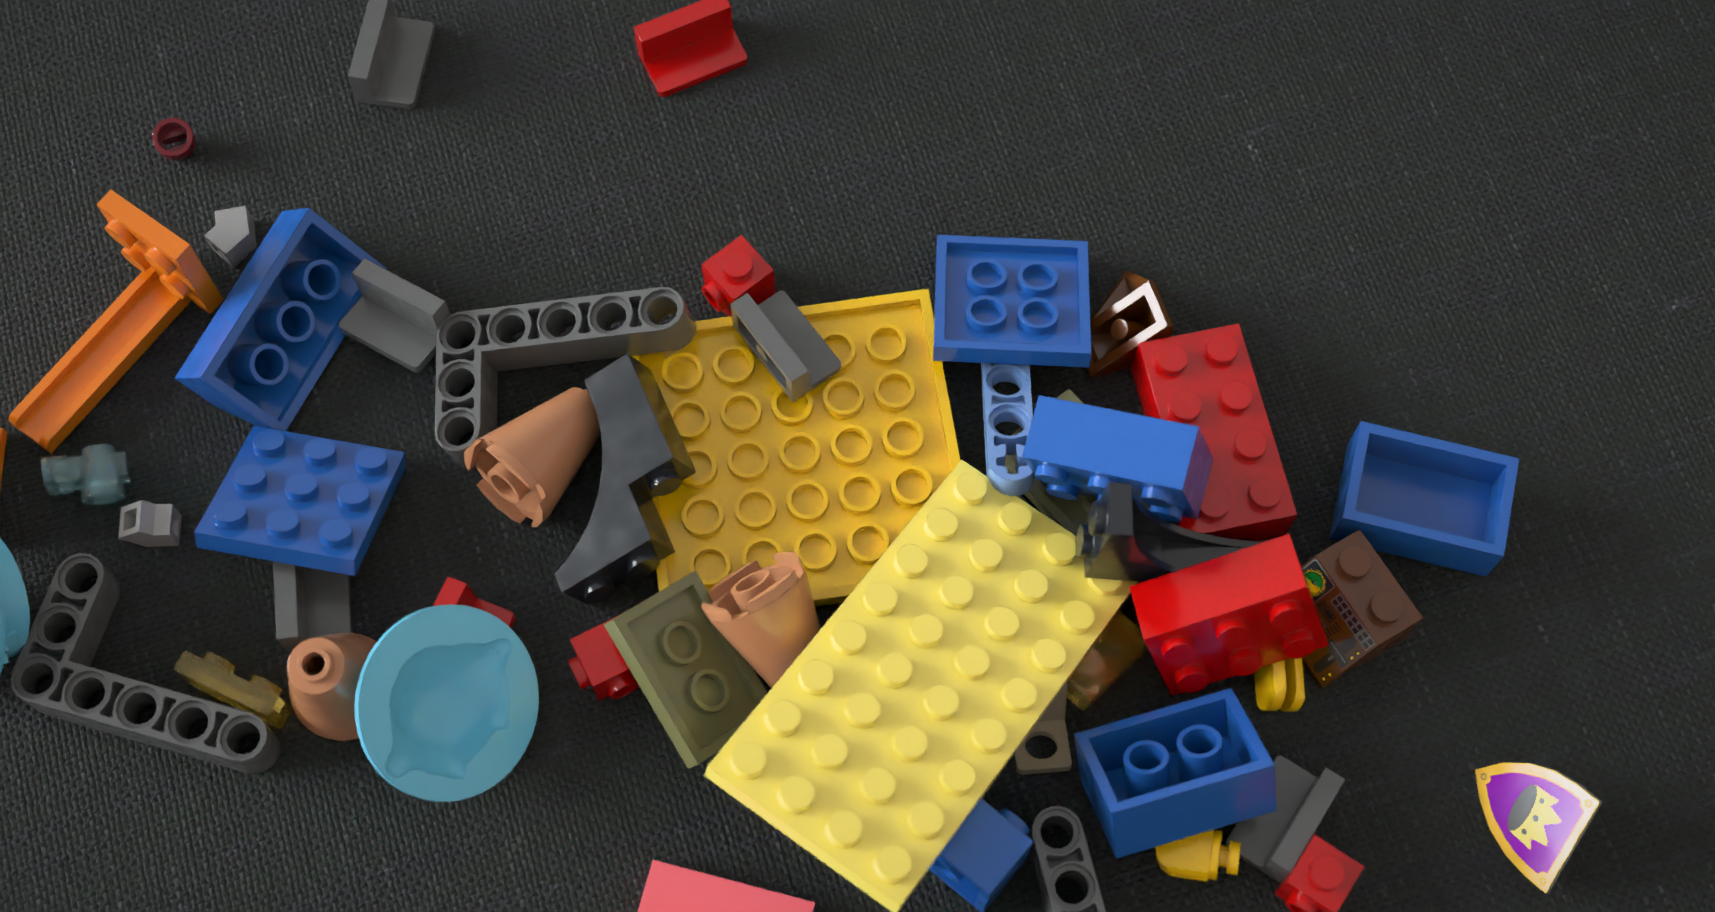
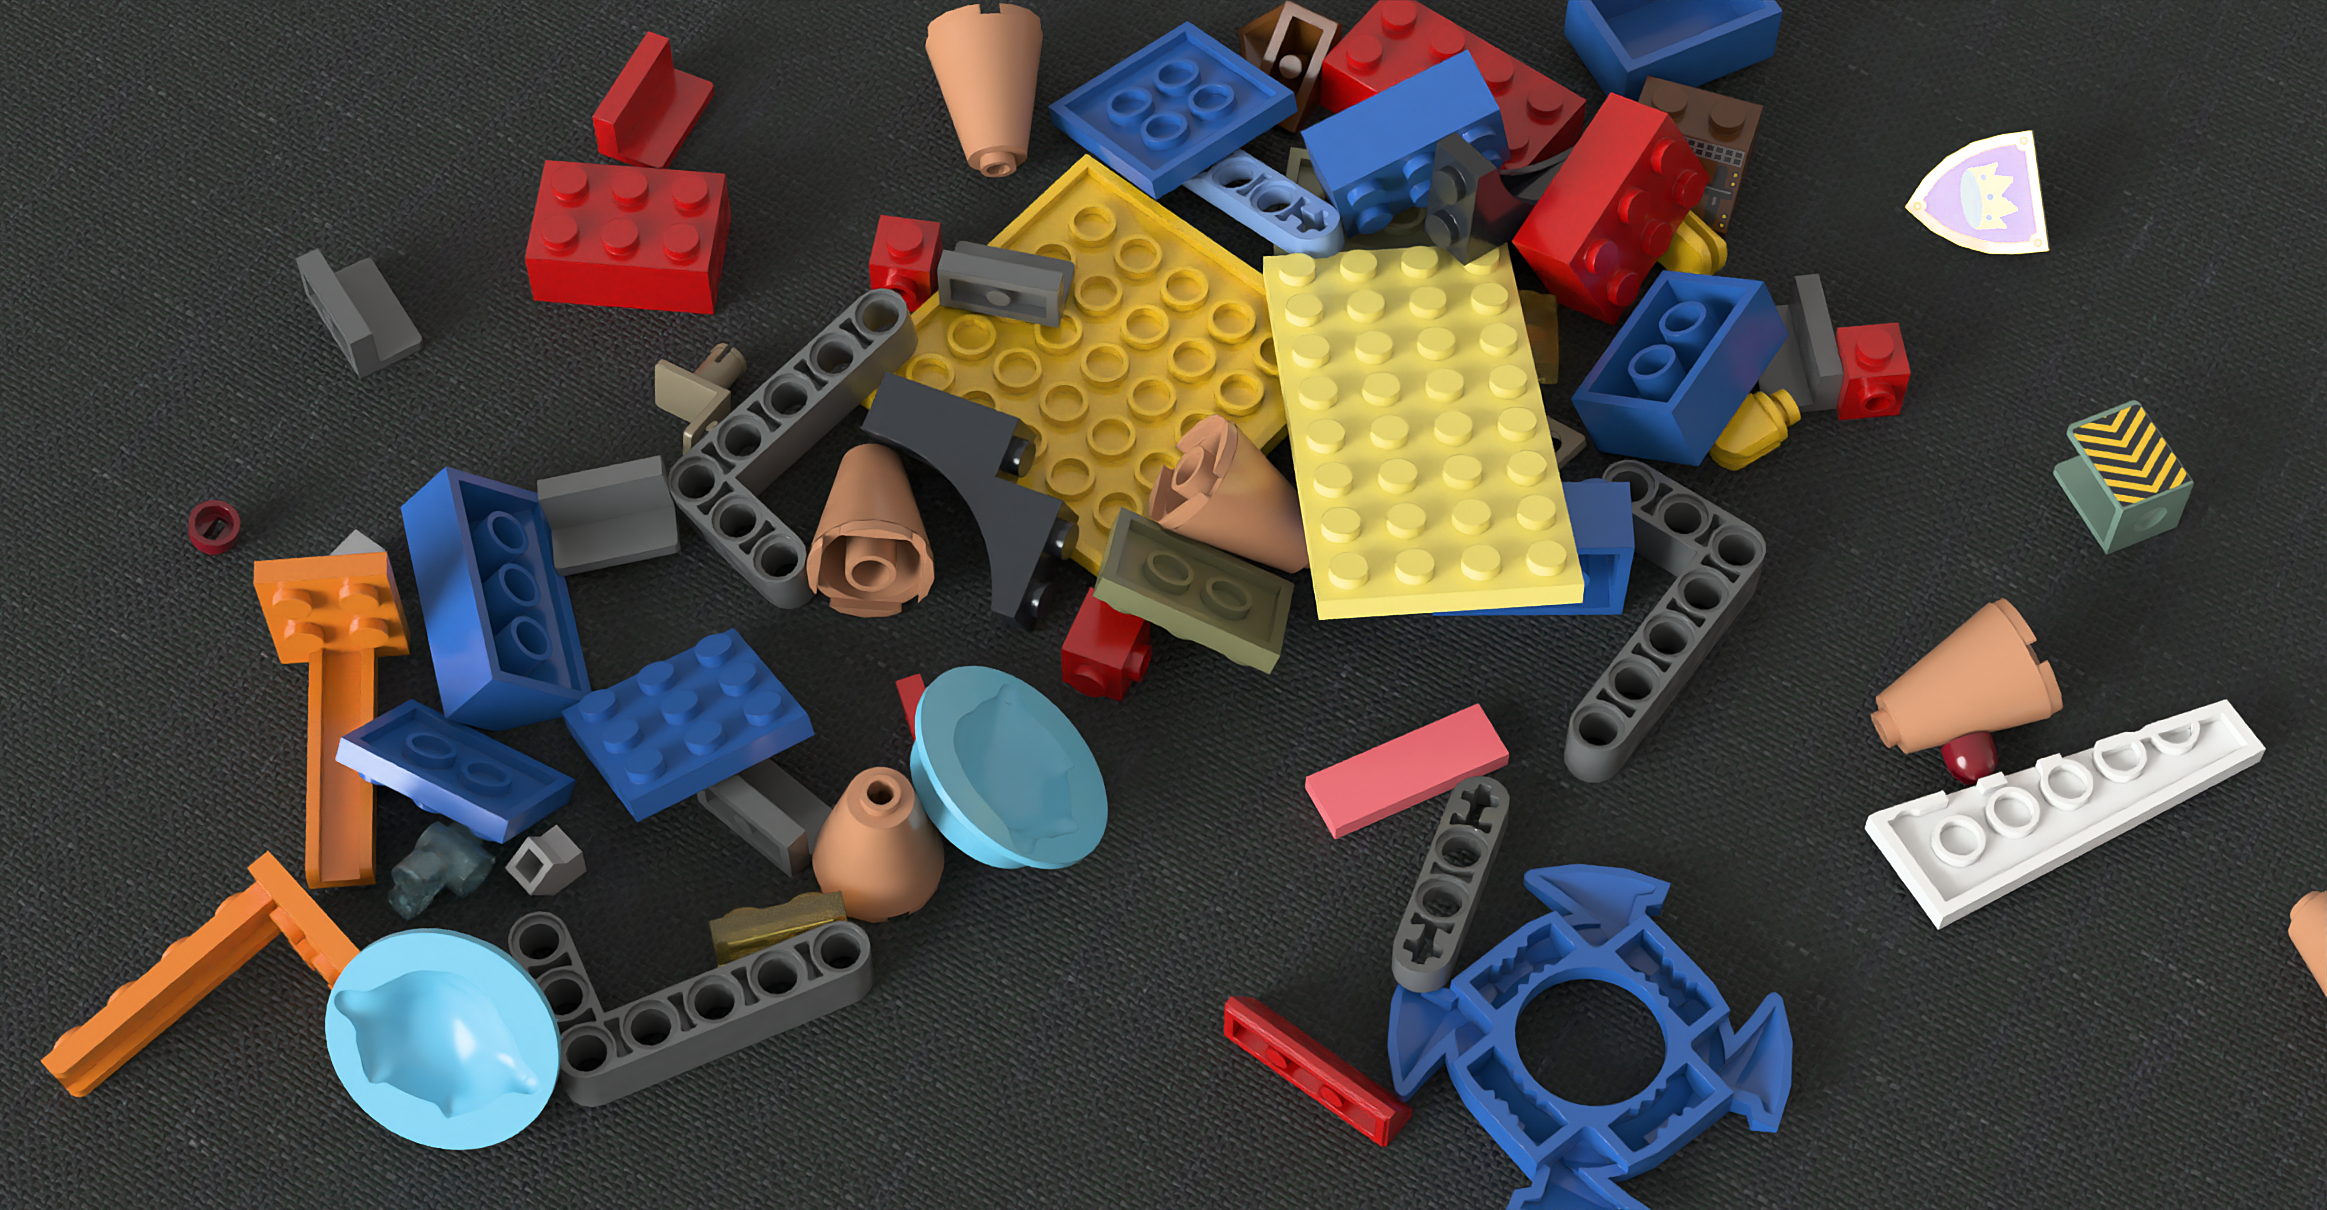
camera: 40 degrees left, 10 degrees down
none -> blue plate [335,699,575,844]
none -> red brick [525,160,731,315]
none -> dark tan bracket [655,343,747,456]
none -> nougat cone [925,3,1043,177]

